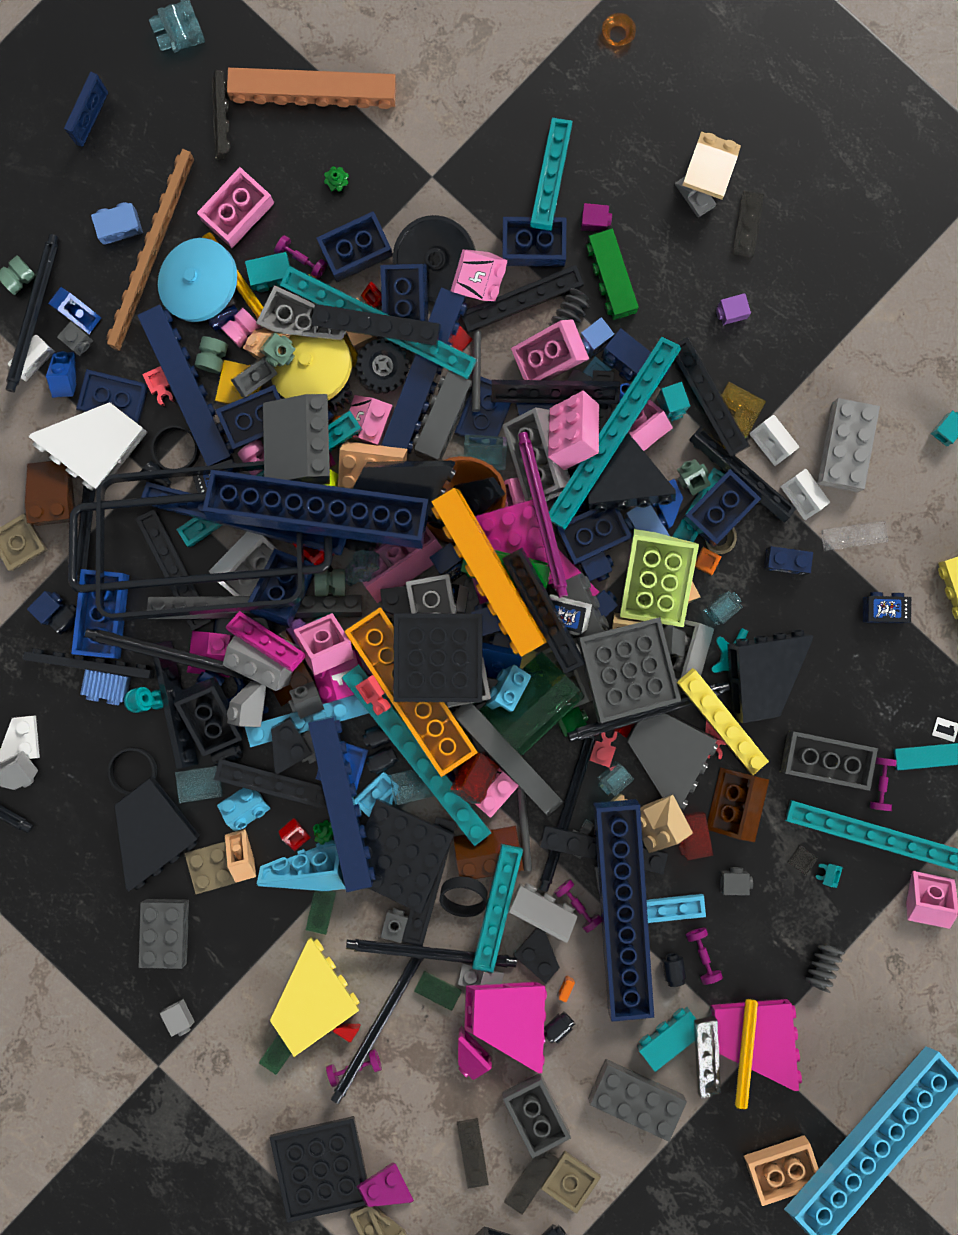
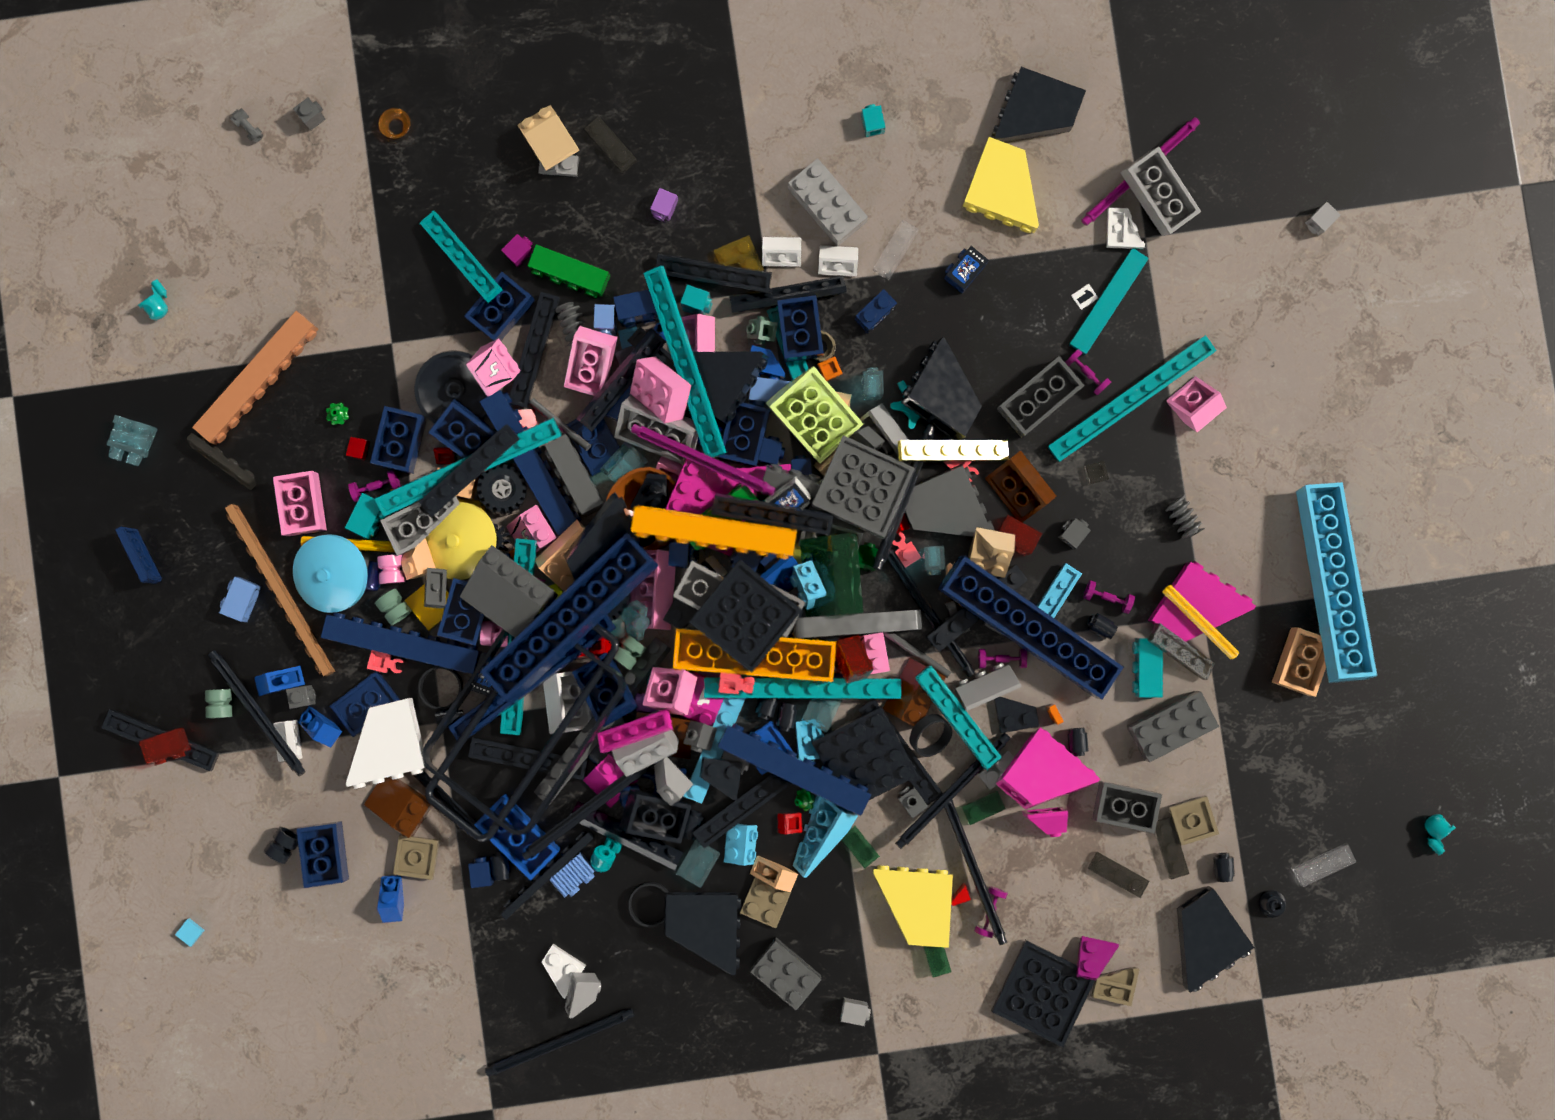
camera: 55 degrees left, 0 degrees up
sand green brick [259,333,296,367] -> none
teal tile [816,864,843,888] -> none
none -> red slope [346,437,370,460]

